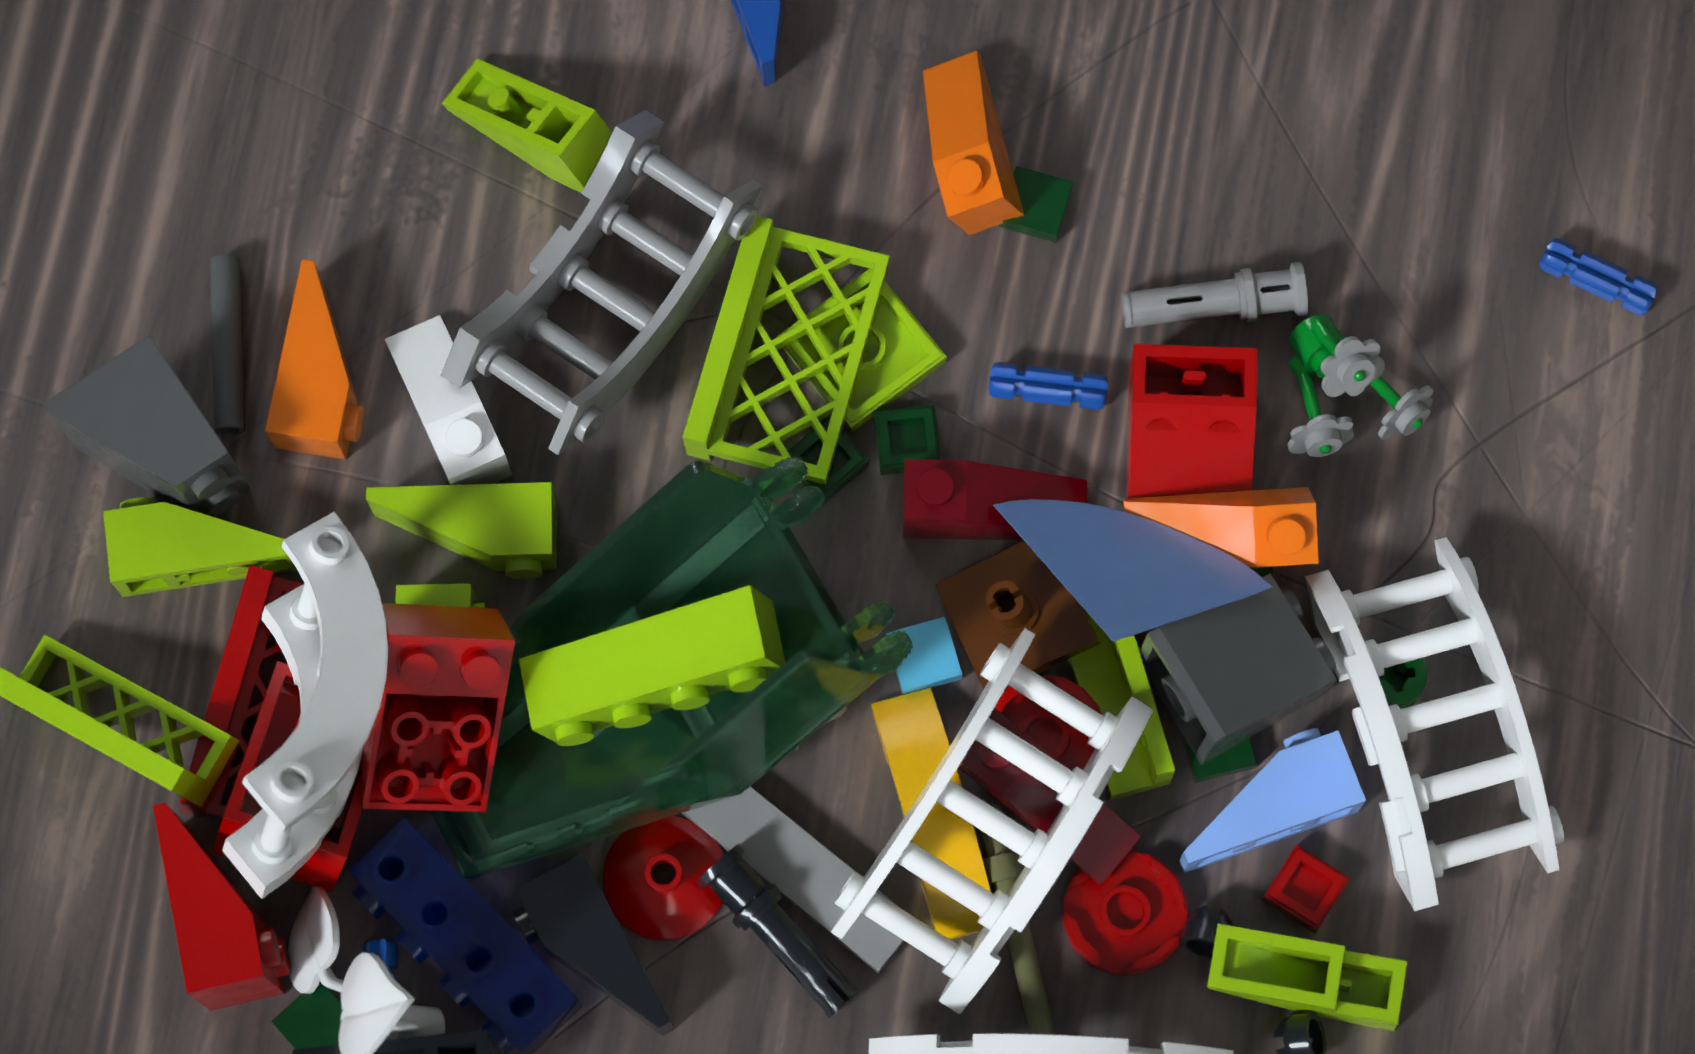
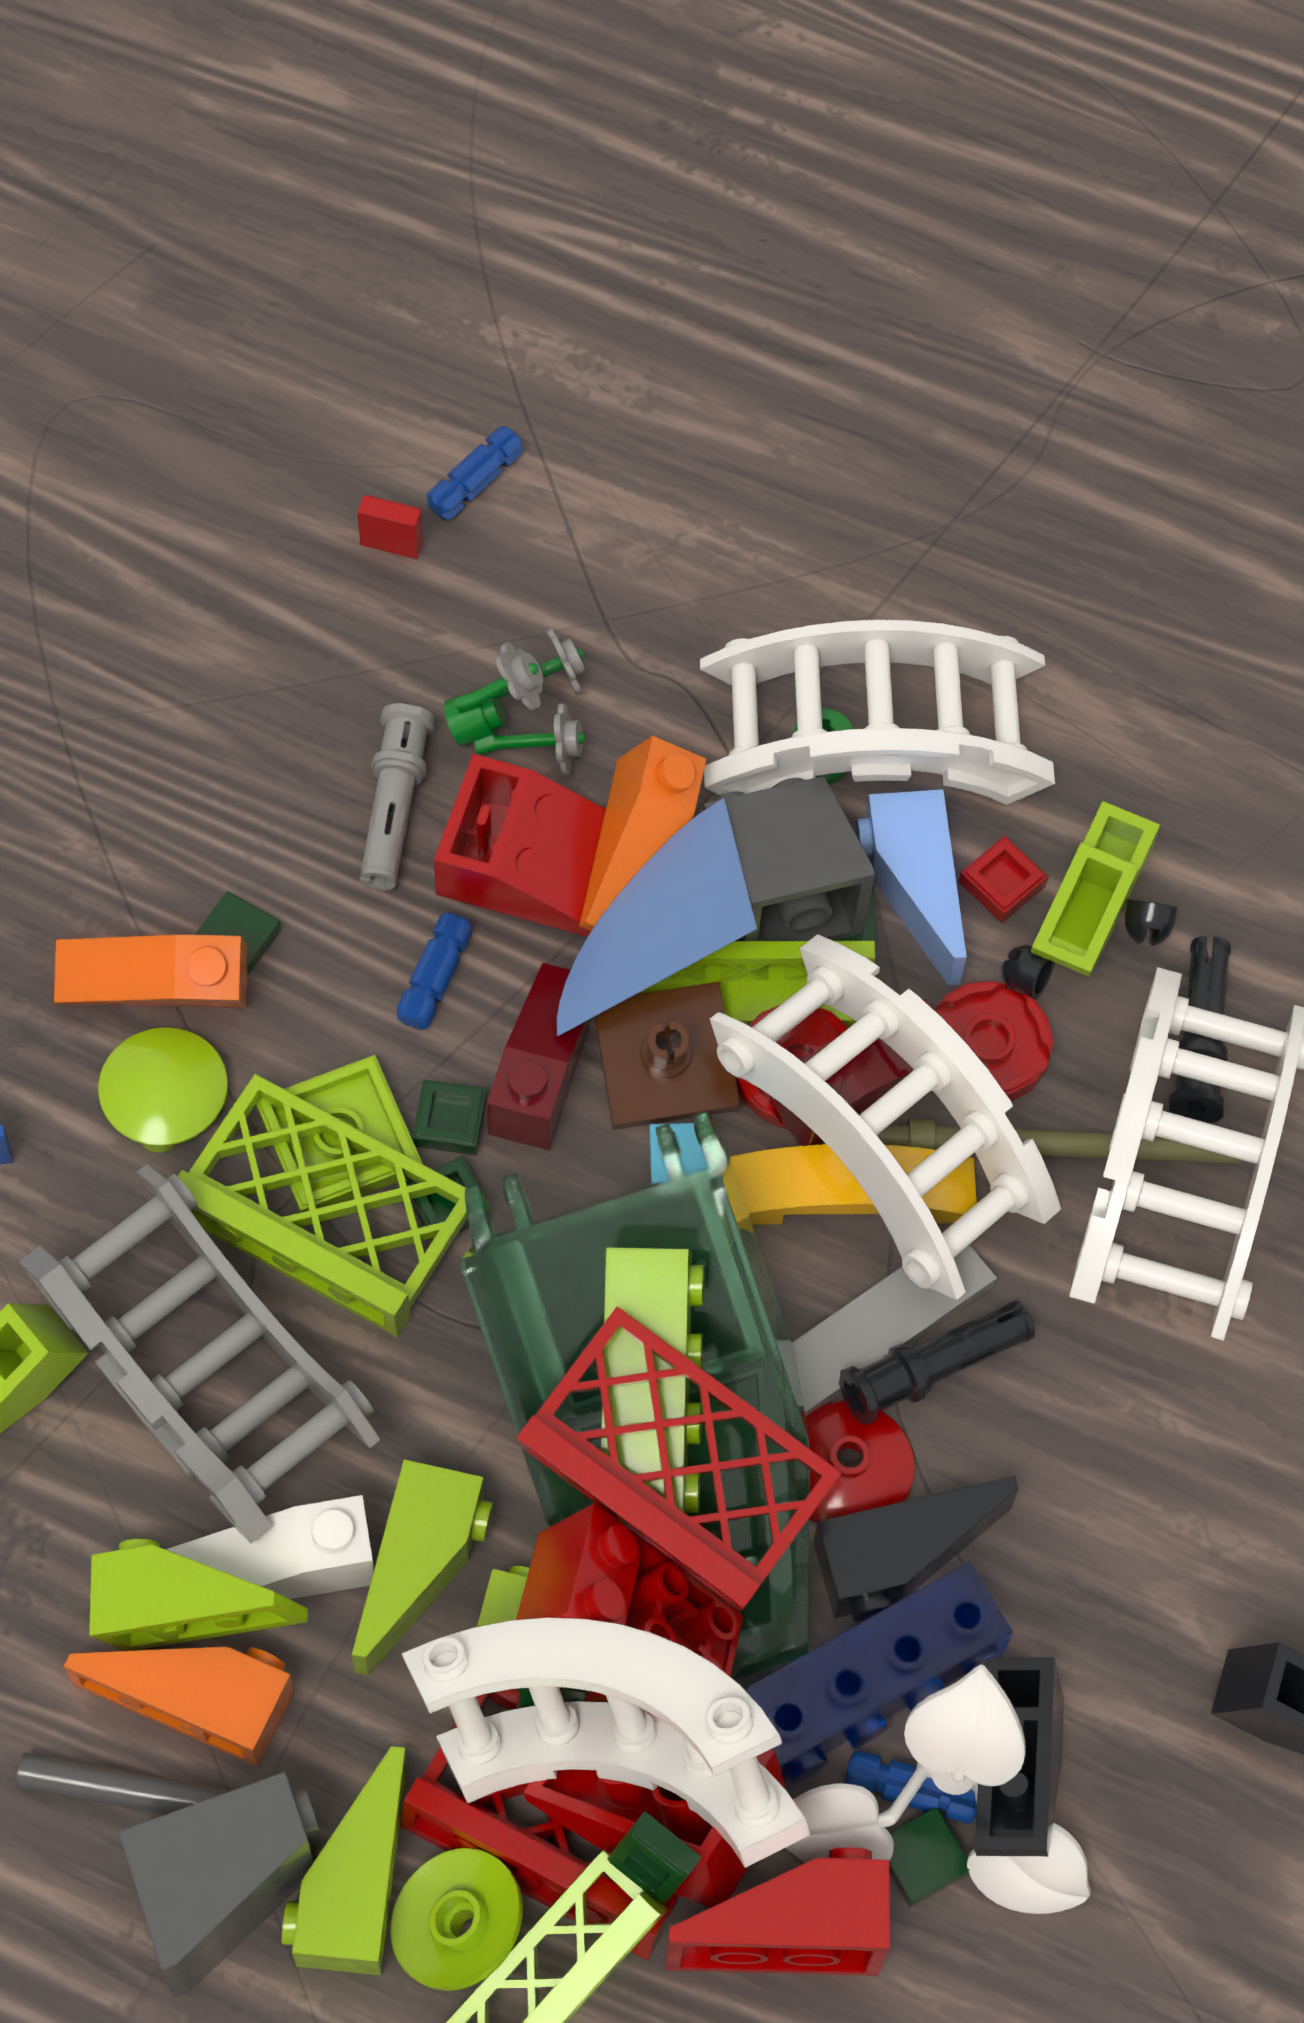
camera: 80 degrees left, 10 degrees down
none -> lime slope [89,1539,308,1651]
none -> lime dish [98,1027,229,1153]
none -> red tile [357,495,423,559]
none -> lime dish [390,1848,523,1991]
none -> red fence [516,1306,842,1612]
none -> dark green tile [607,1811,702,1905]

